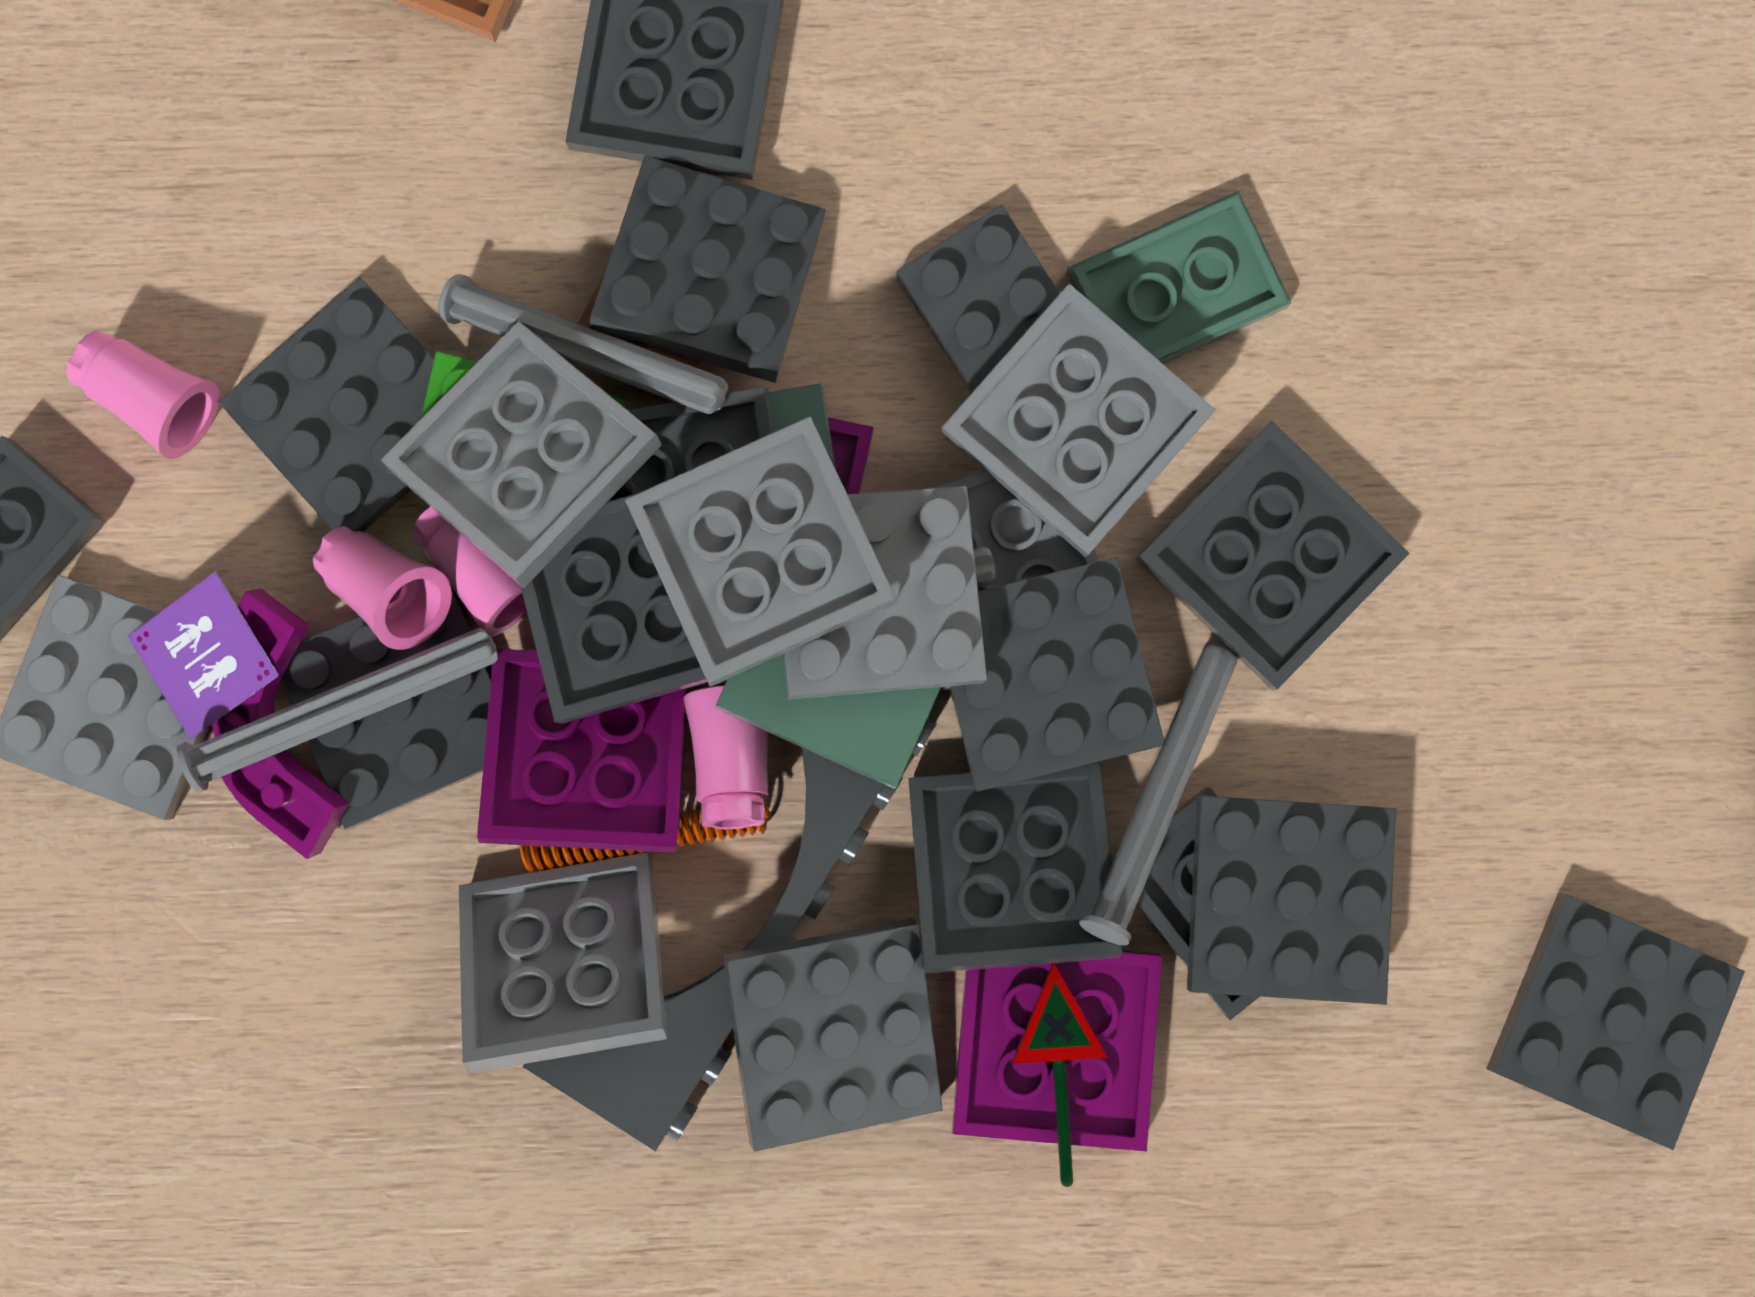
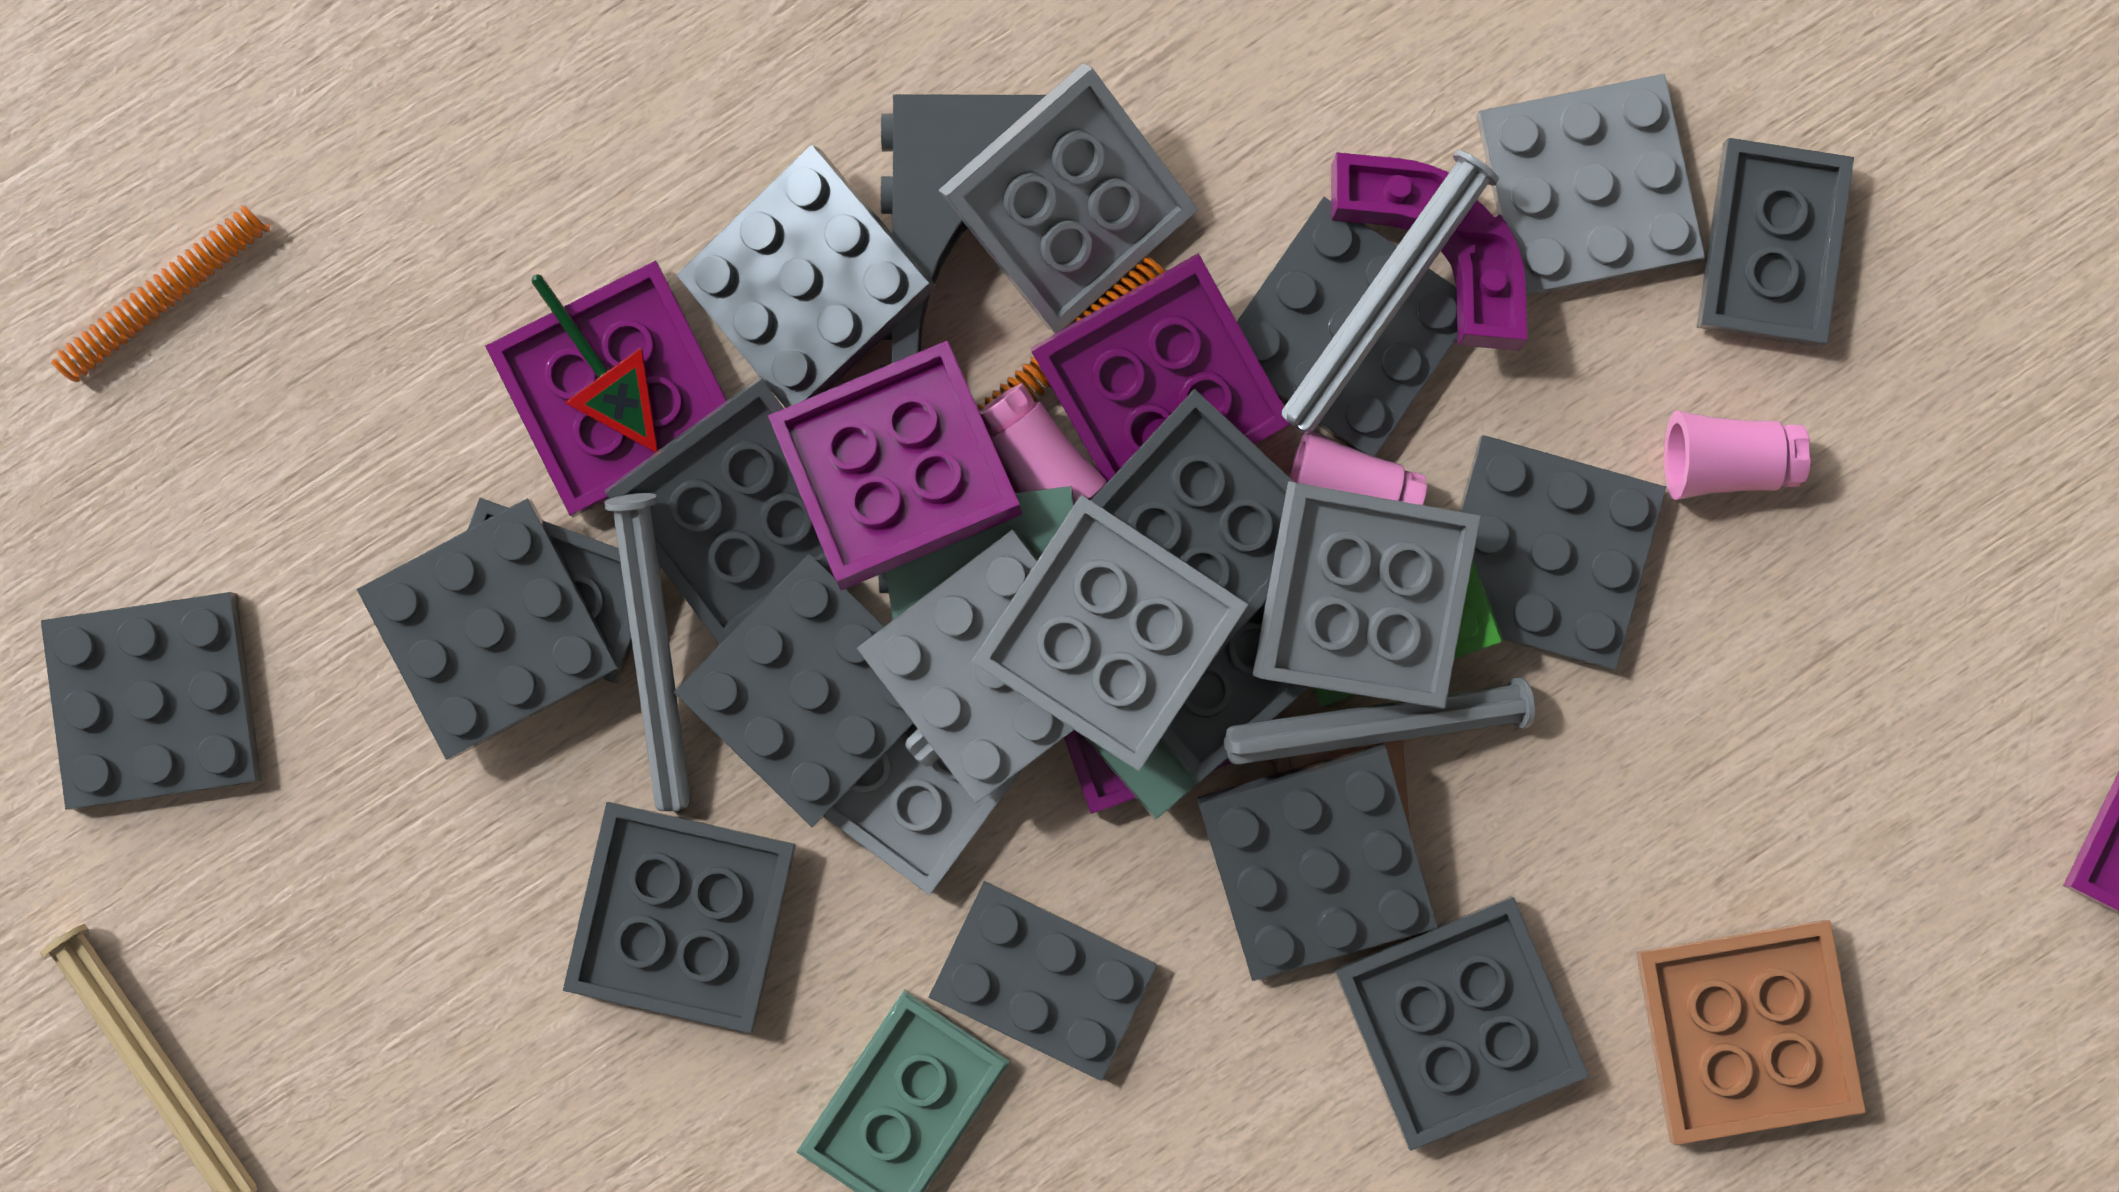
camera: 150 degrees right, 0 degrees up
medium lavender sticker [128,571,279,739] -> none
bright pink plant [313,526,452,650] -> none
light grey plate [941,283,1216,557] -> none
none -> magenta plate [768,340,1023,591]

